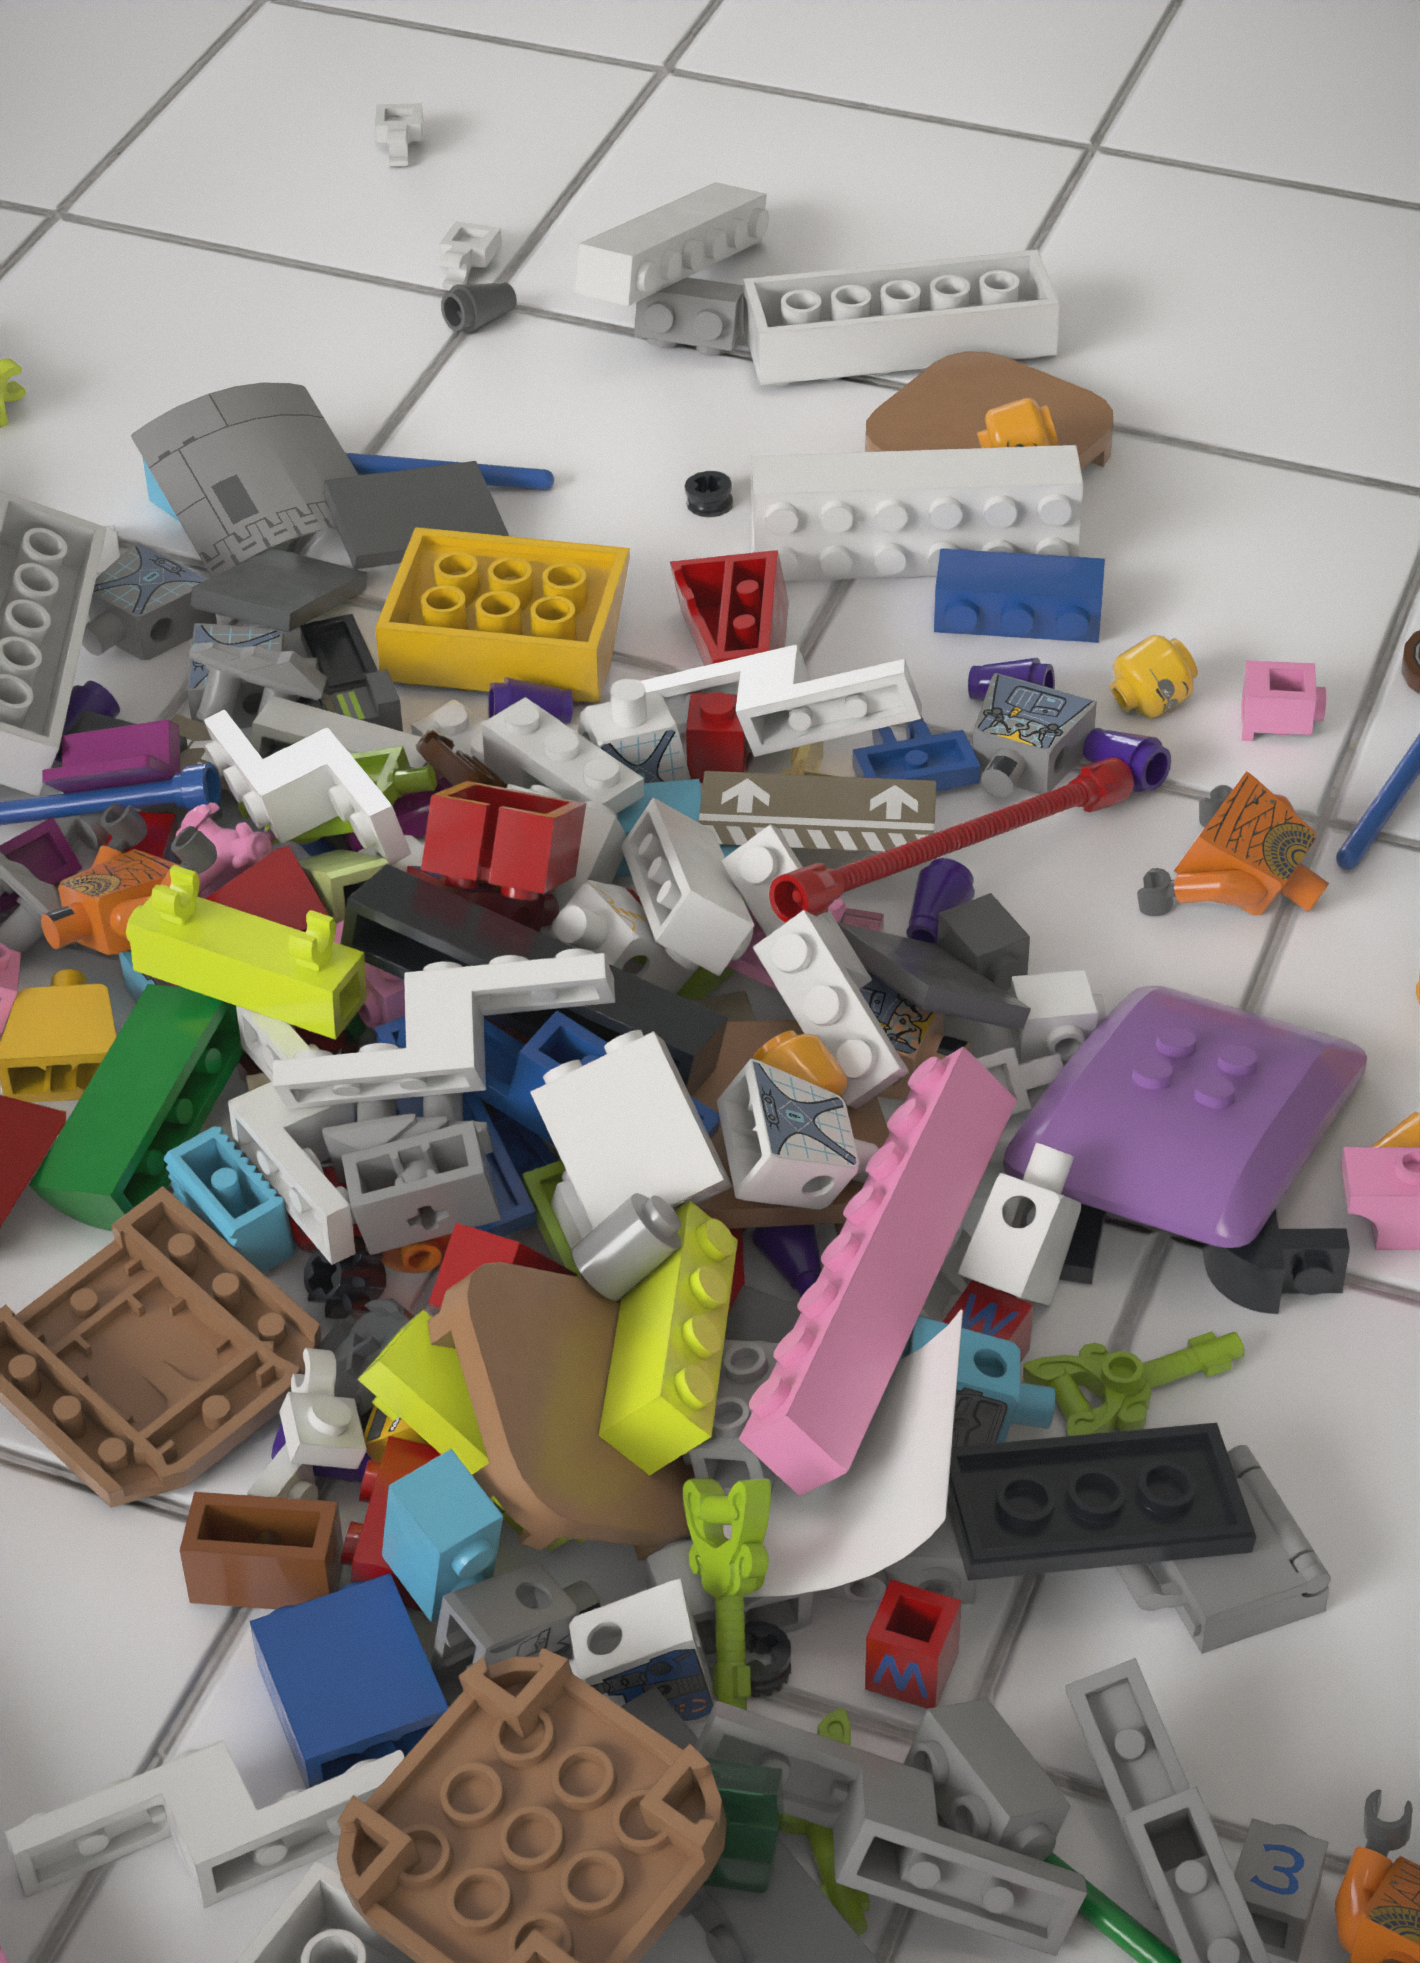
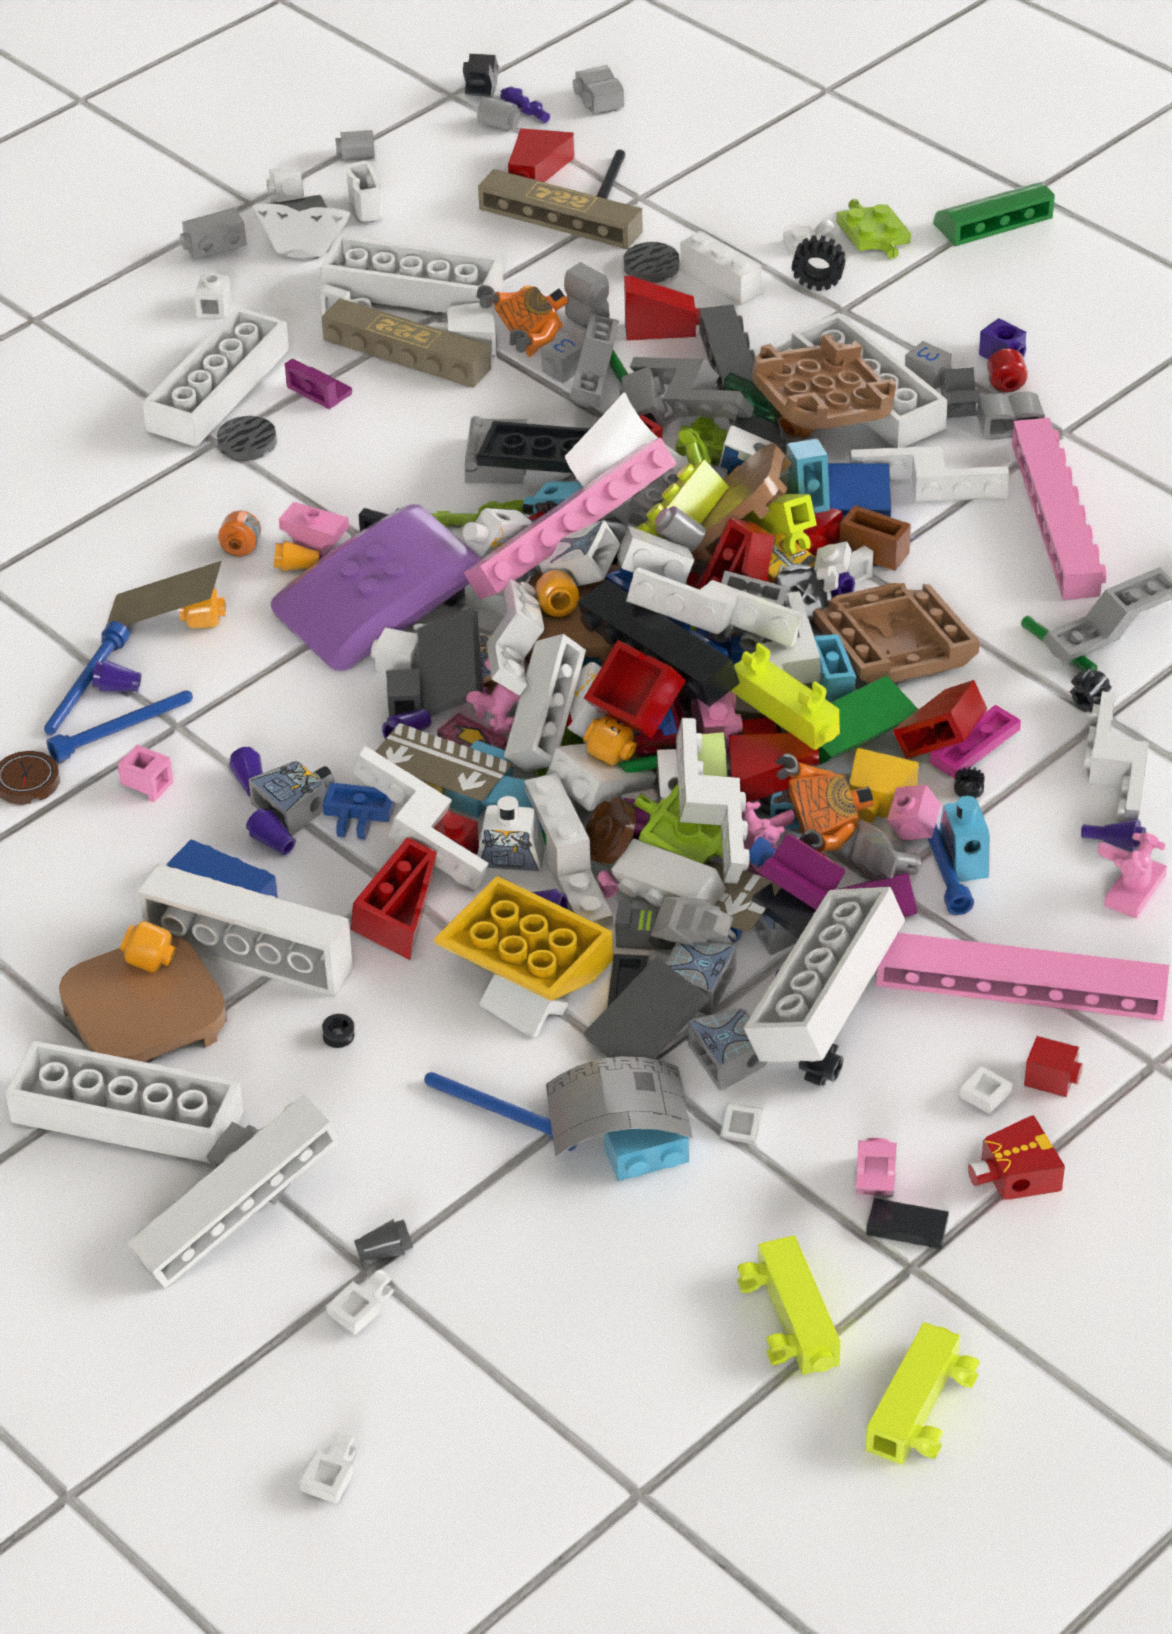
camera: 155 degrees left, 0 degrees up
dark grey tile [323,461,509,570] -> none
red hose [769,757,1134,923] -> none
yellow head [1110,635,1198,719] -> none
orange torso [1137,771,1329,916] -> none

